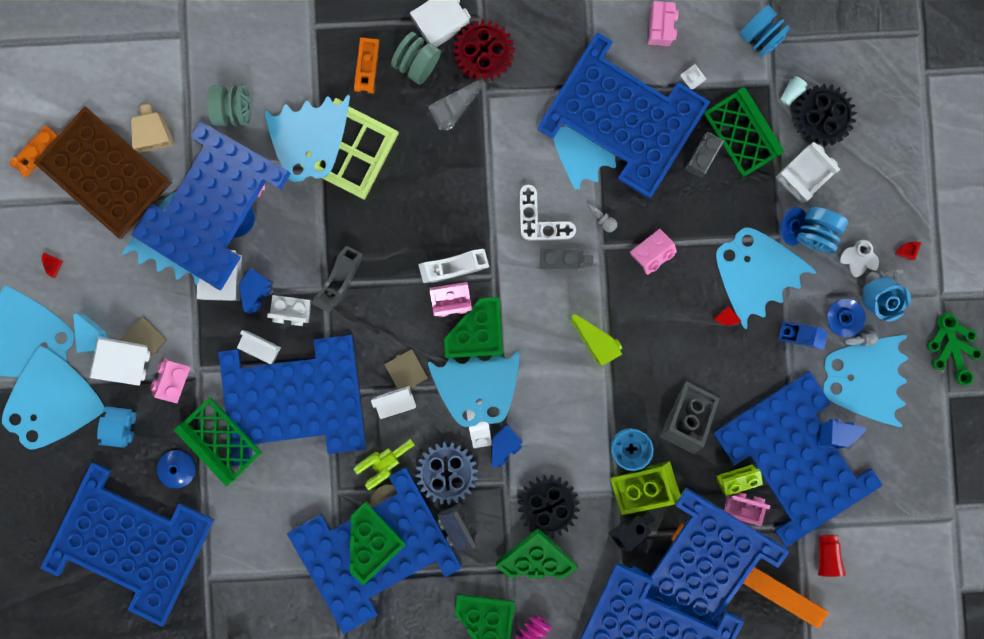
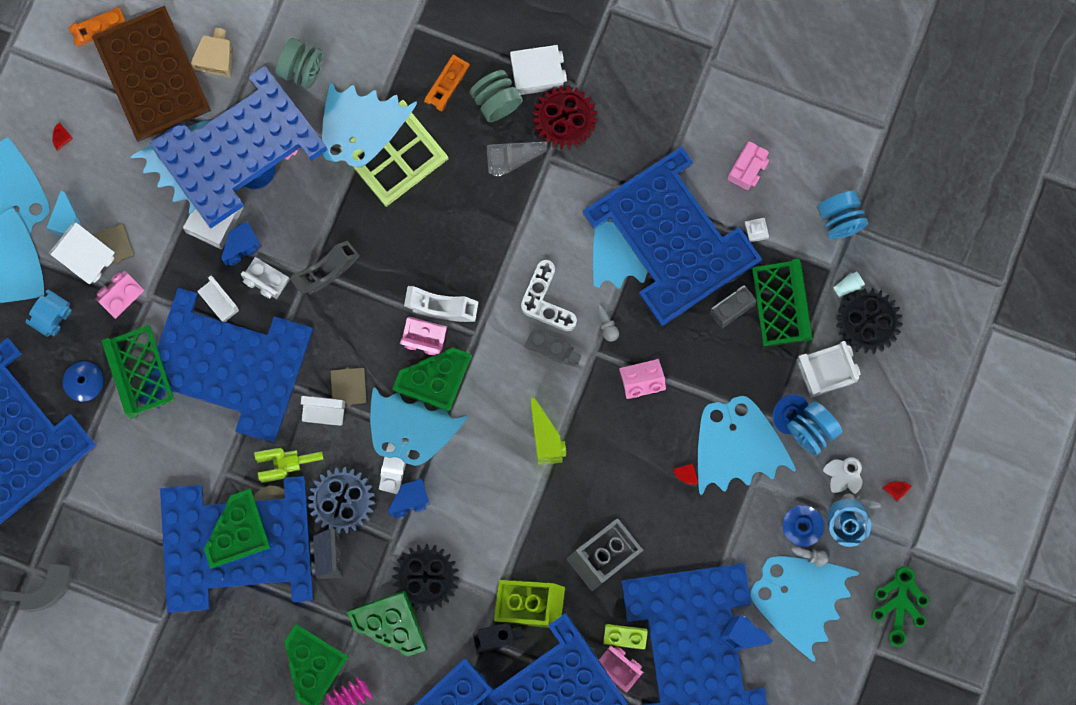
camera: 30 degrees right, 10 degrees down
dark azure wheel [610,428,654,471] -> none
blue slope [778,321,828,350] -> none

